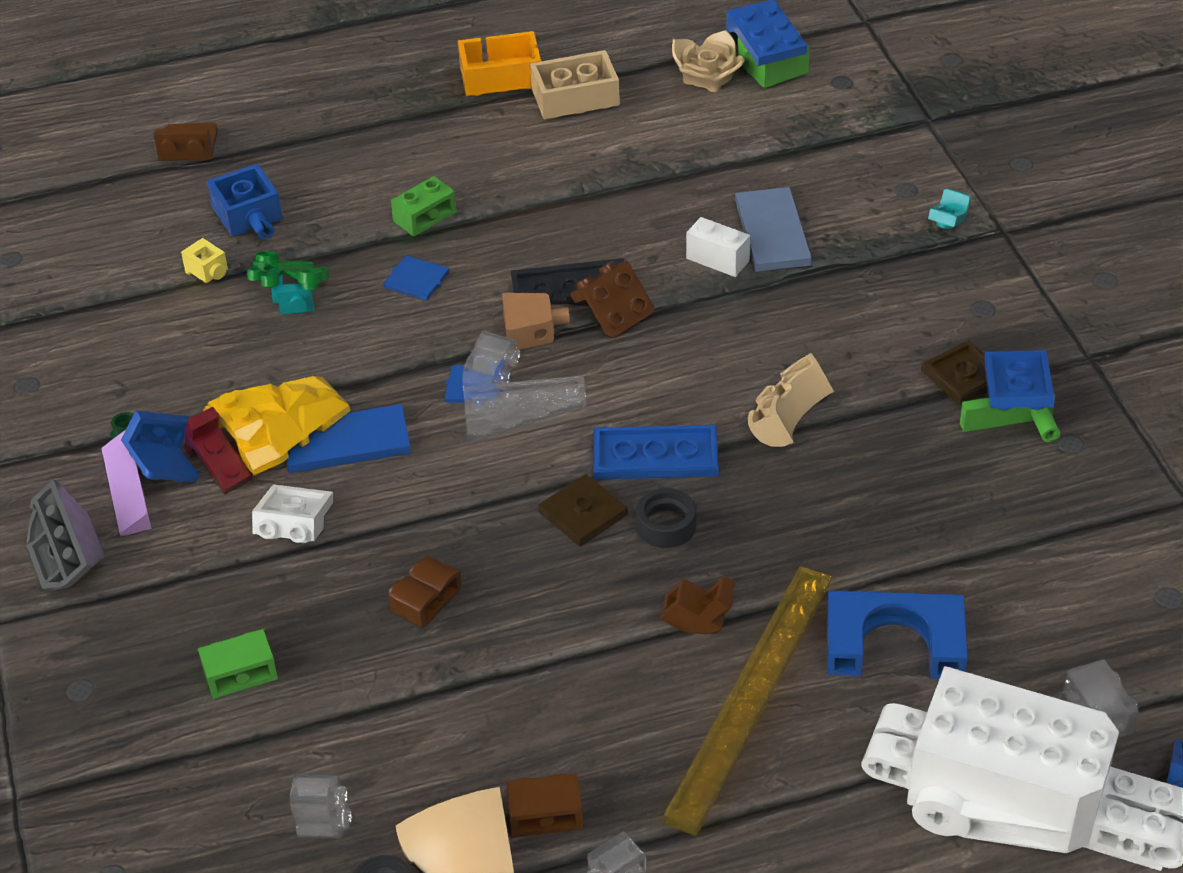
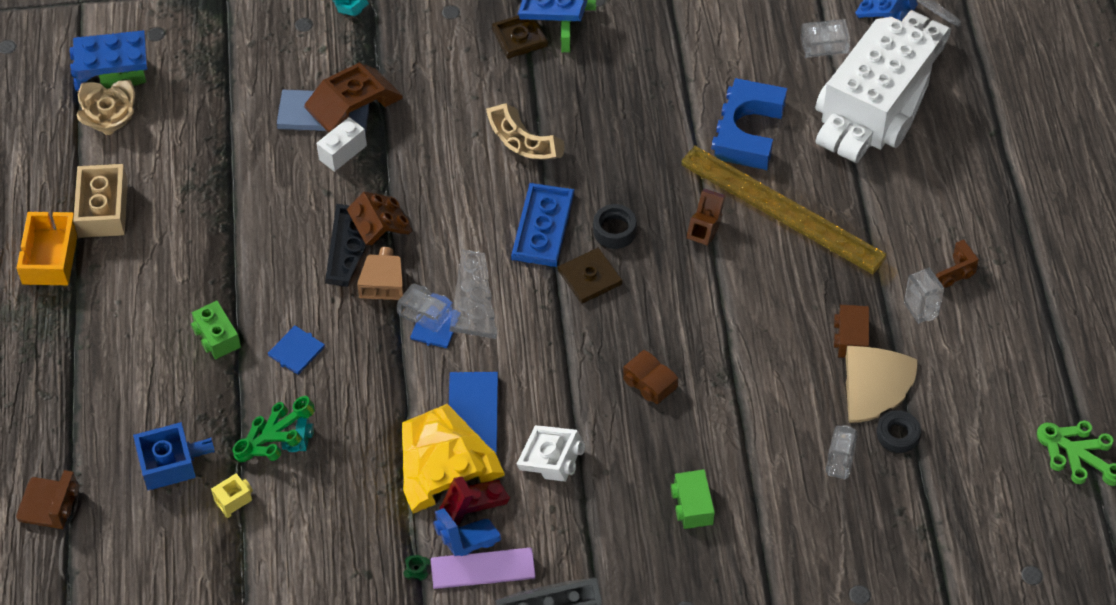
camera: 80 degrees left, 10 degrees up
none -> reddish brown slope [304,62,403,133]

